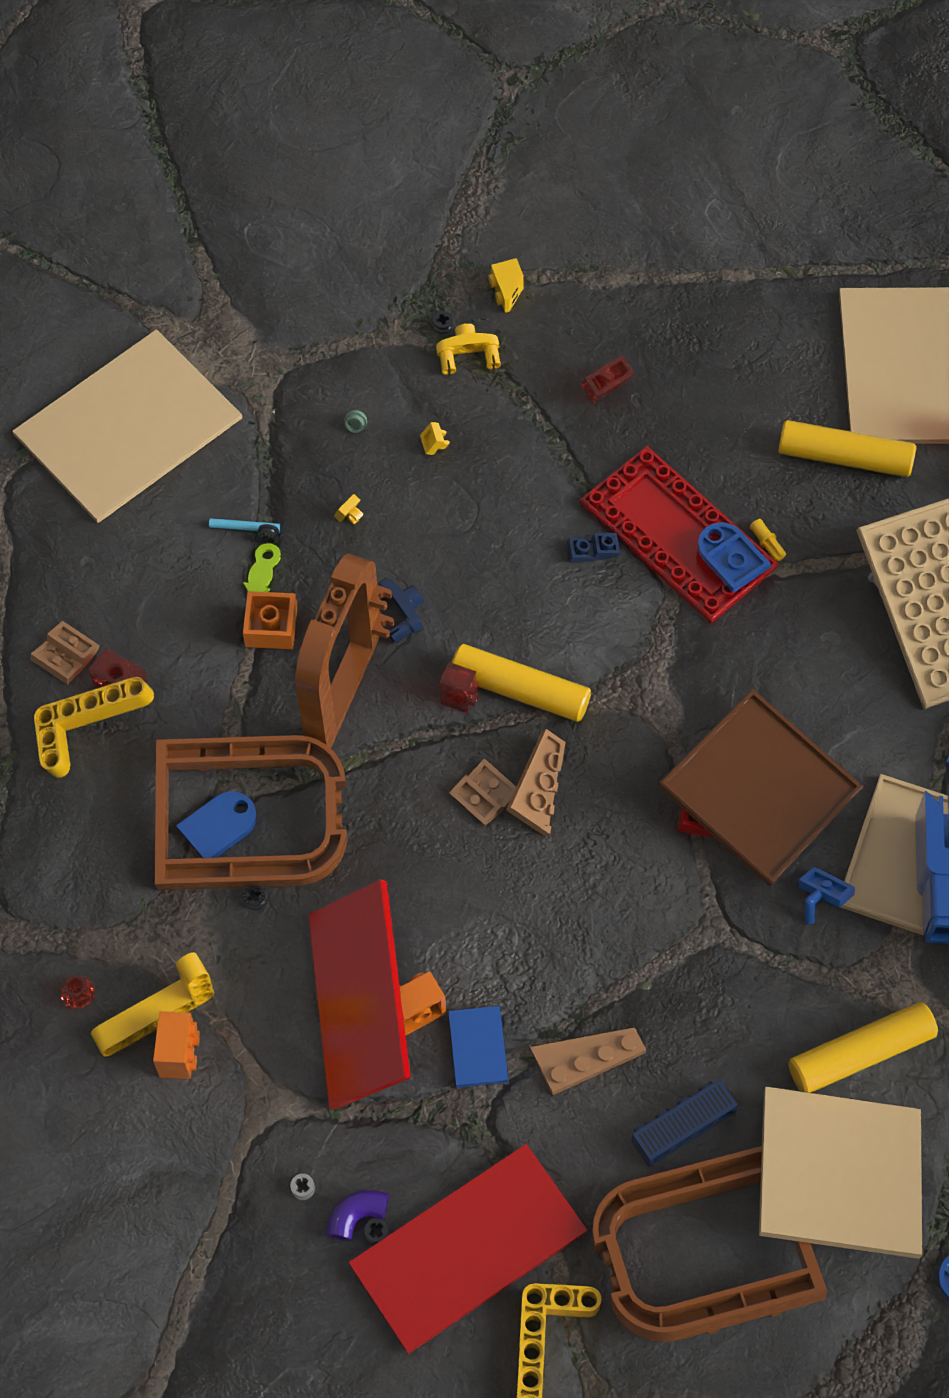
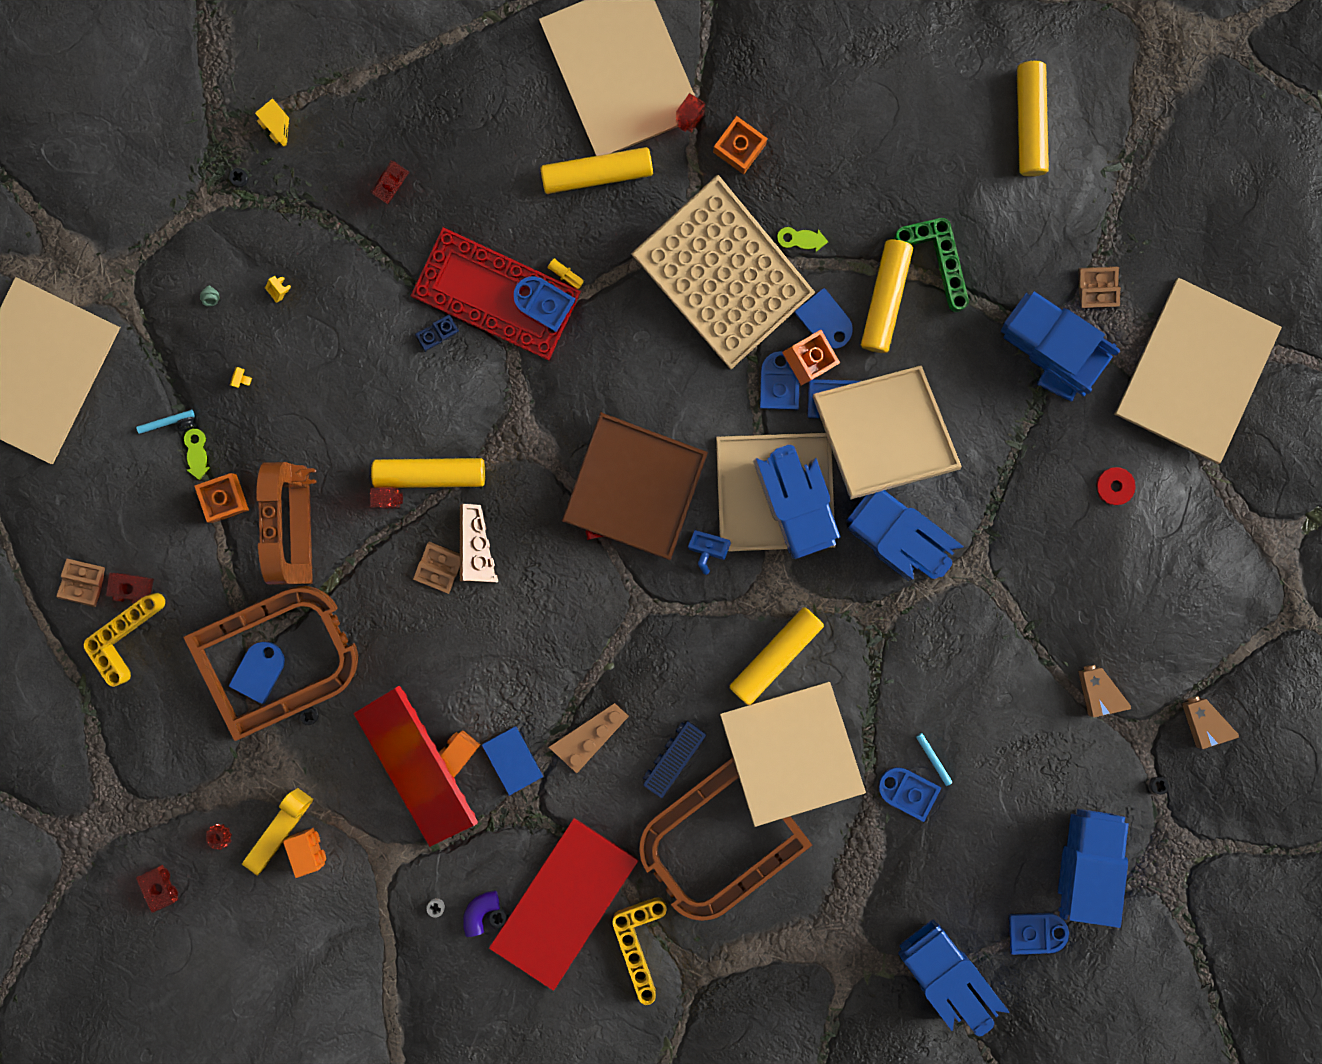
camera: 30 degrees left, 25 degrees up
dark blue connector [378,577,424,644] -> none
yellow connector [436,324,501,375] -> none

